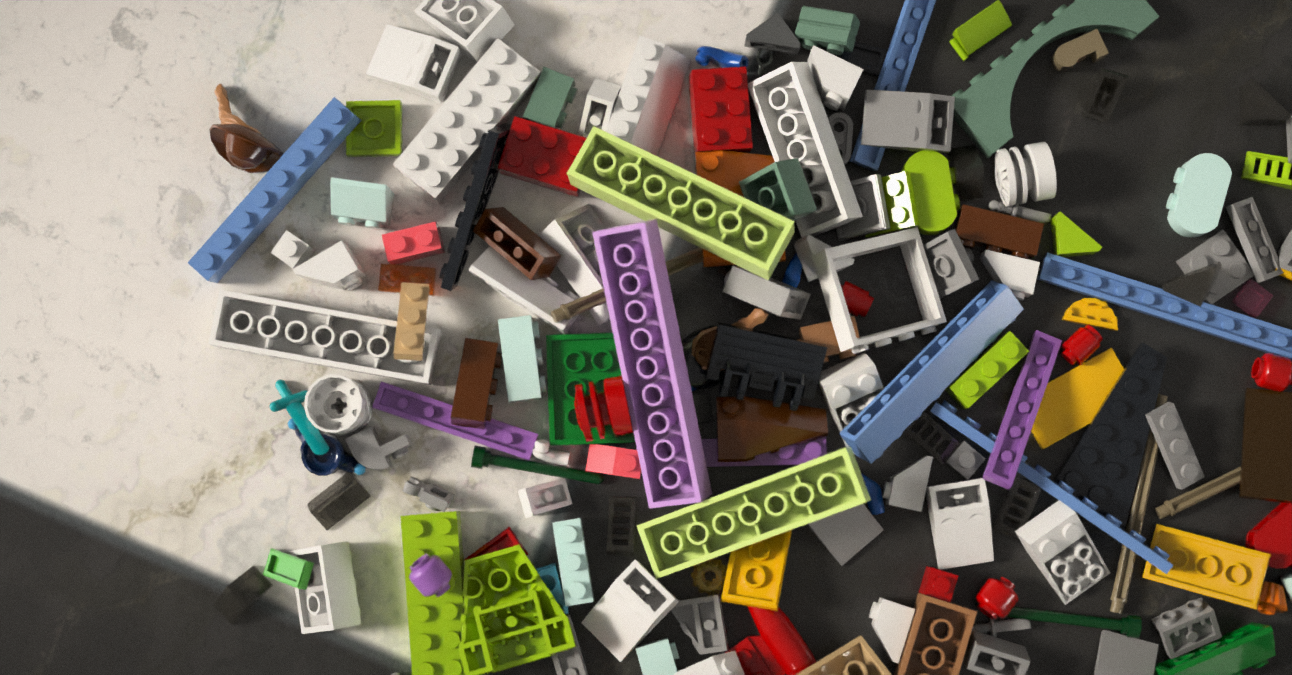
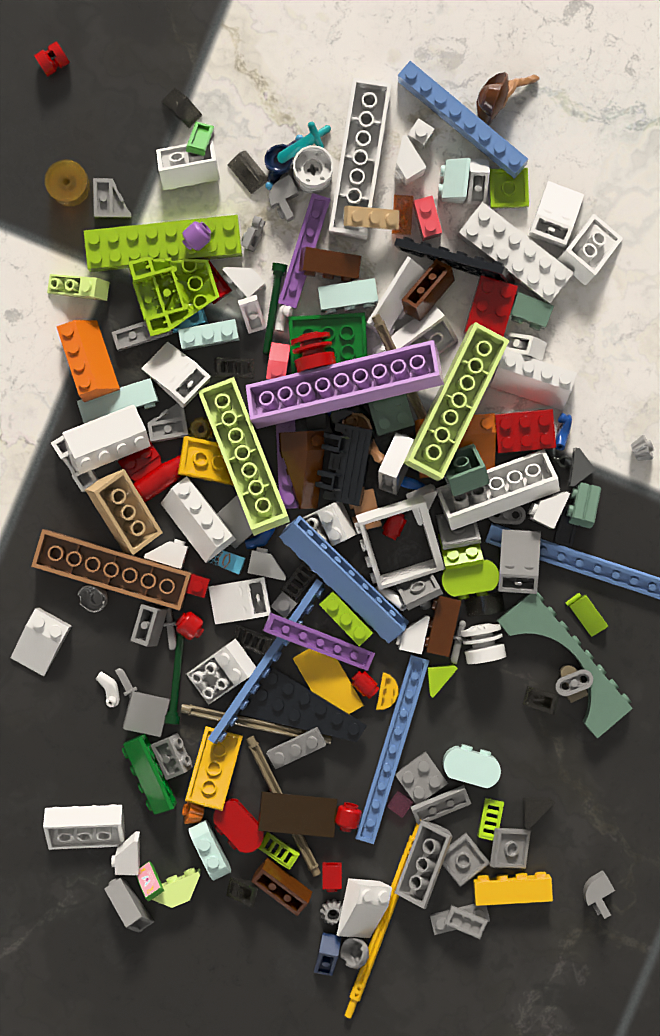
camera: 80 degrees right, 5 degrees up
clear smoke slope [1161,261,1222,307] -> none
none -> white slope [161,476,236,563]
none -> medium azure leg [208,550,246,574]
none -> white slope [222,267,266,299]
none -> sand green brick [367,394,415,437]
none -> white arm [375,586,407,611]
none -> white slope [467,159,490,205]
none -> light grey plate [556,669,593,696]

